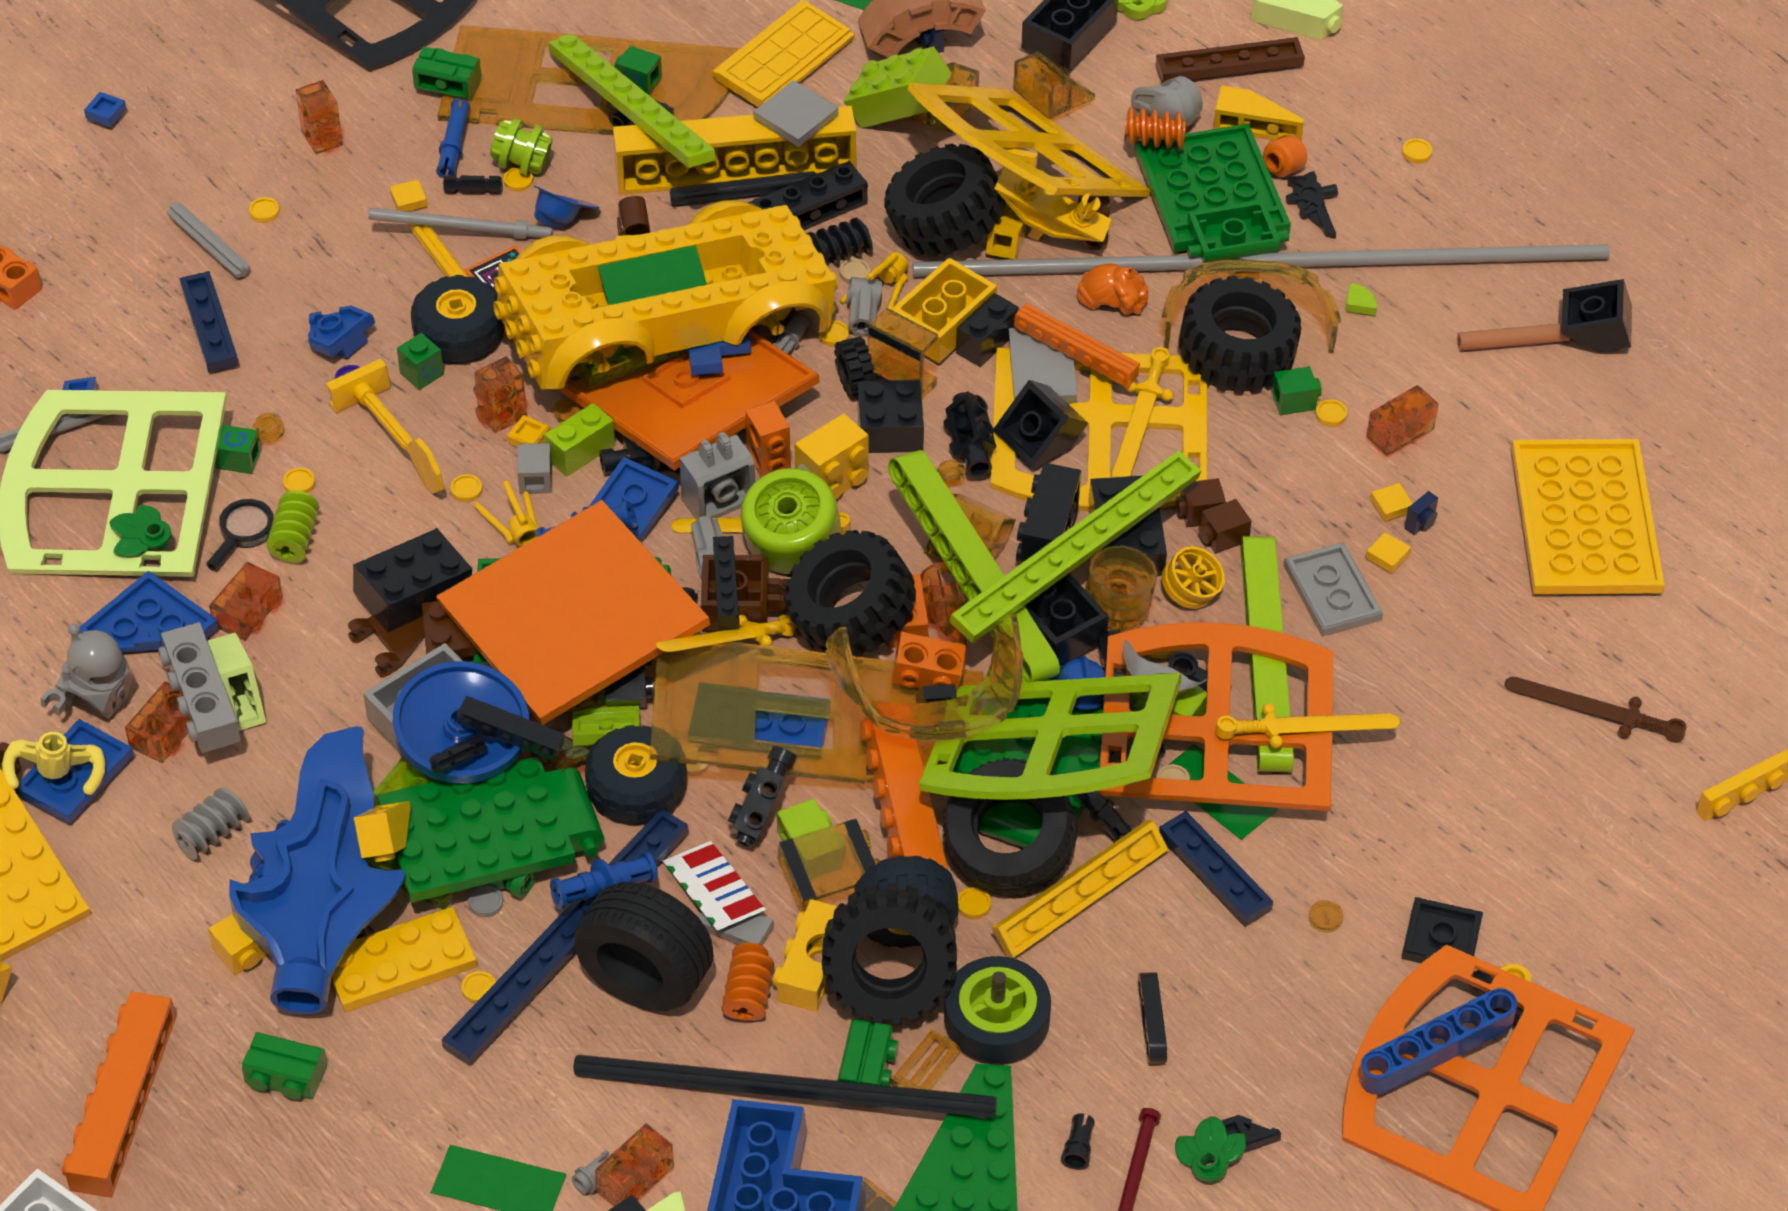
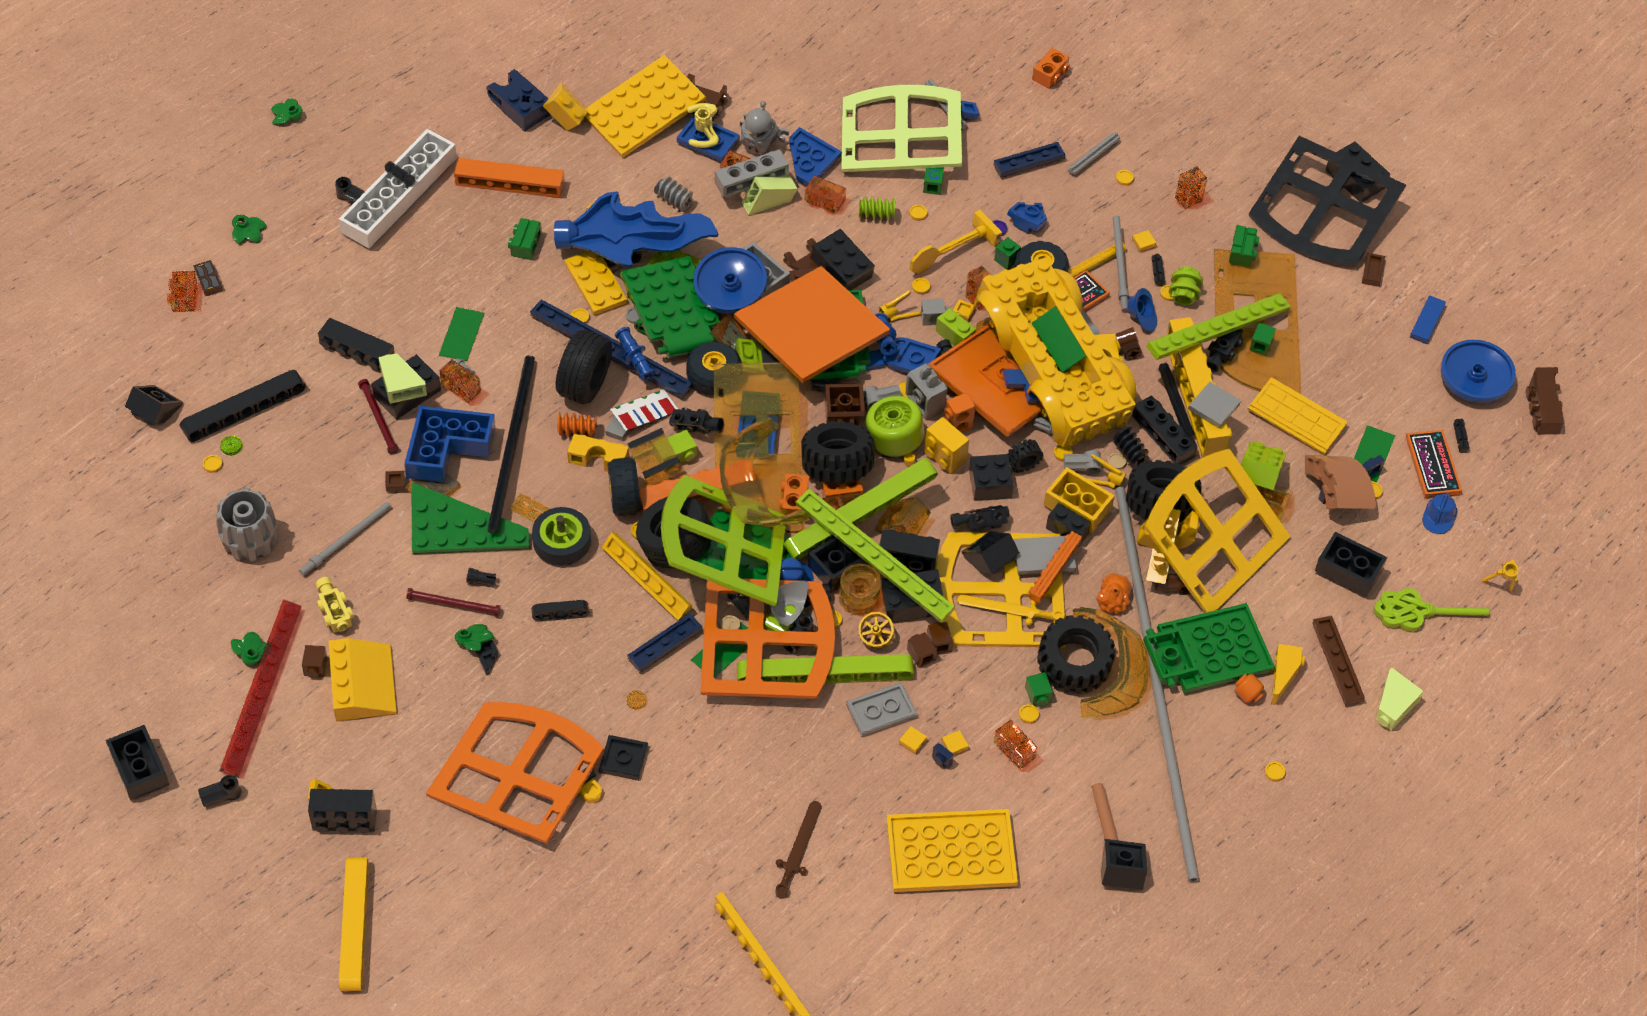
camera: 85 degrees right, 5 degrees up
blue plate [84,92,127,128] -> none
green plate [109,505,172,557] -> none
piece [206,499,274,571] -> none
clear yellow plate [252,413,285,442] -> none
yellow slope [354,801,411,862] -> none
black axle [429,736,487,773] -> none
blue pin [436,99,470,178] -> none
black piece [457,695,565,761] -> none
yellow sword [656,614,797,652] -> none
black piece [713,536,739,629] -> none
black tyre [822,883,957,1026] -> none
green brick [837,1019,899,1086] -> none
clear yellow panel [868,308,938,400] -> none
black plate [915,684,957,712] -> none
clear yellow plate [936,460,966,487] -> none
clear yellow slope [1013,51,1095,119] -> none
black pin [1074,791,1132,842] -> none
orange piece [1124,107,1187,150] -> none
light grey helmet [1131,76,1203,127] -> none
yellow sword [1215,703,1400,748] -> none
black piece [1286,171,1338,239] -> none
lime tile [1345,282,1377,316] -> none
blue beam [1360,988,1517,1095] -> none

